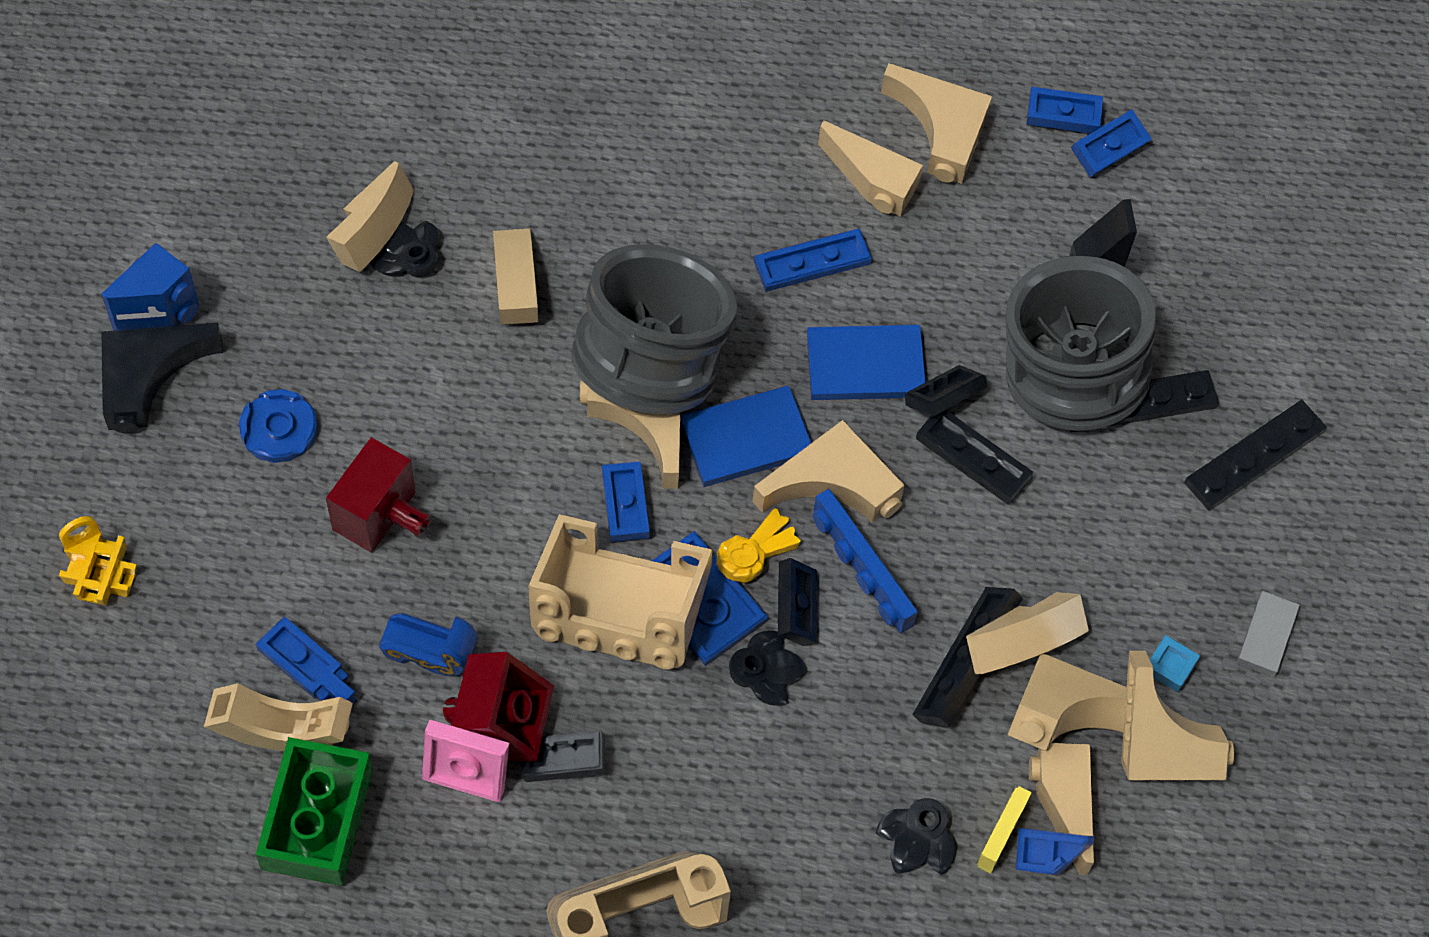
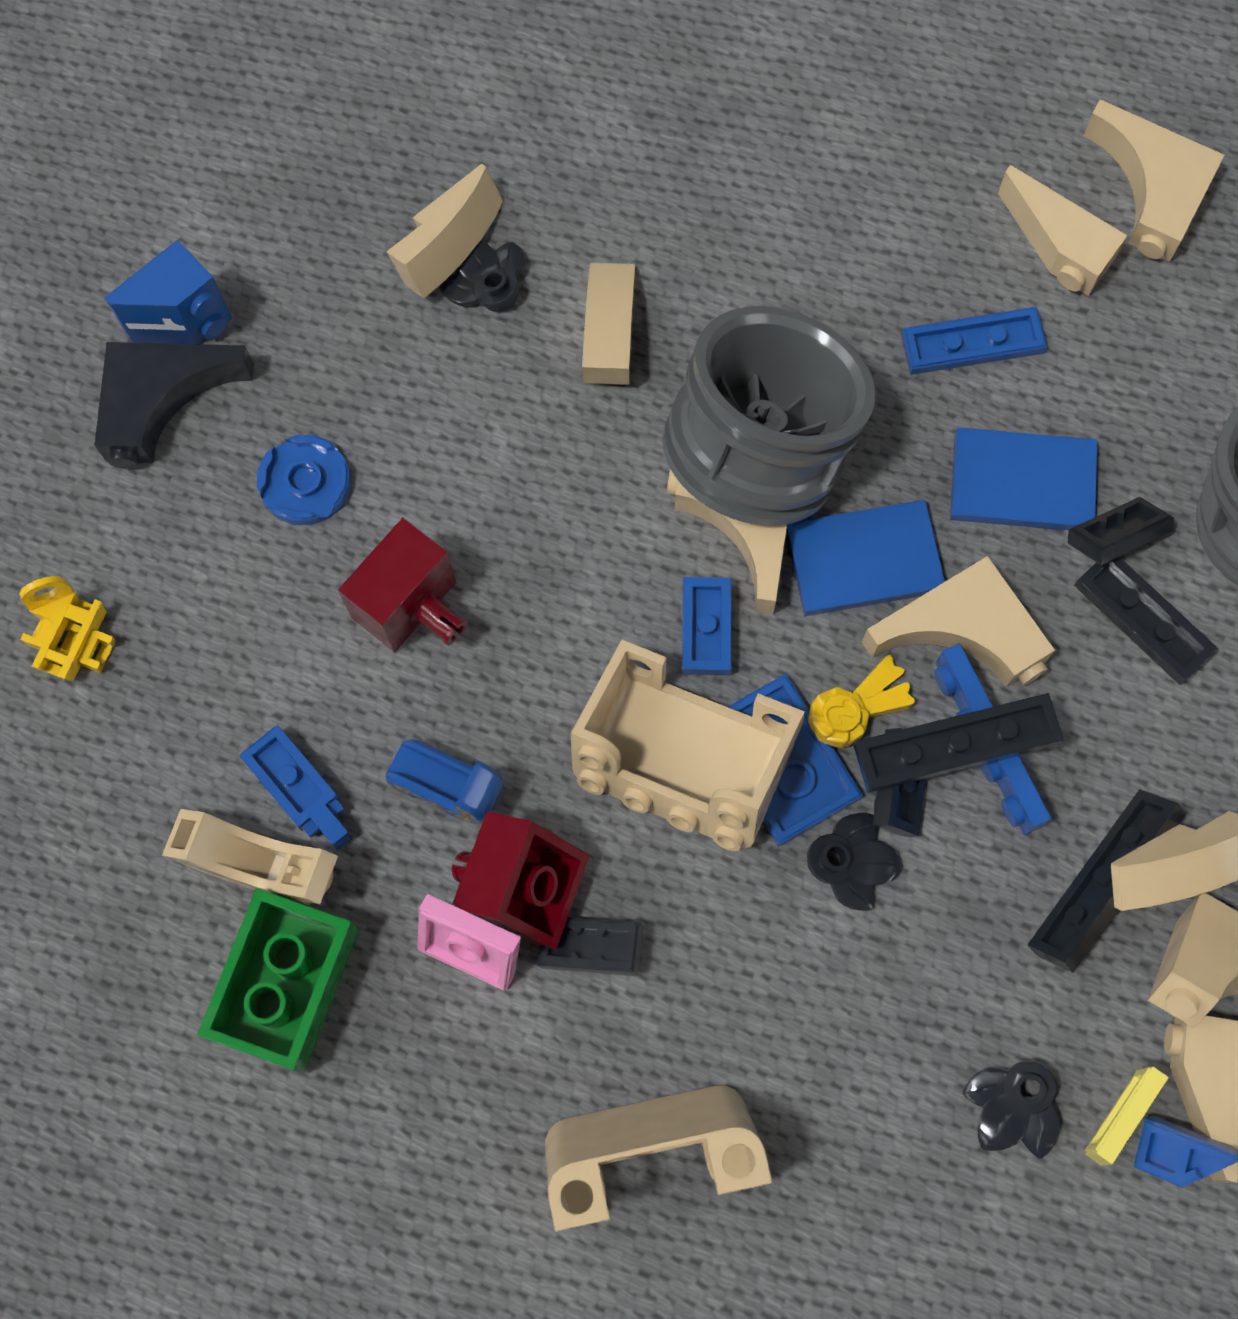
camera: 15 degrees right, 10 degrees up
none -> black plate [853,693,1064,793]

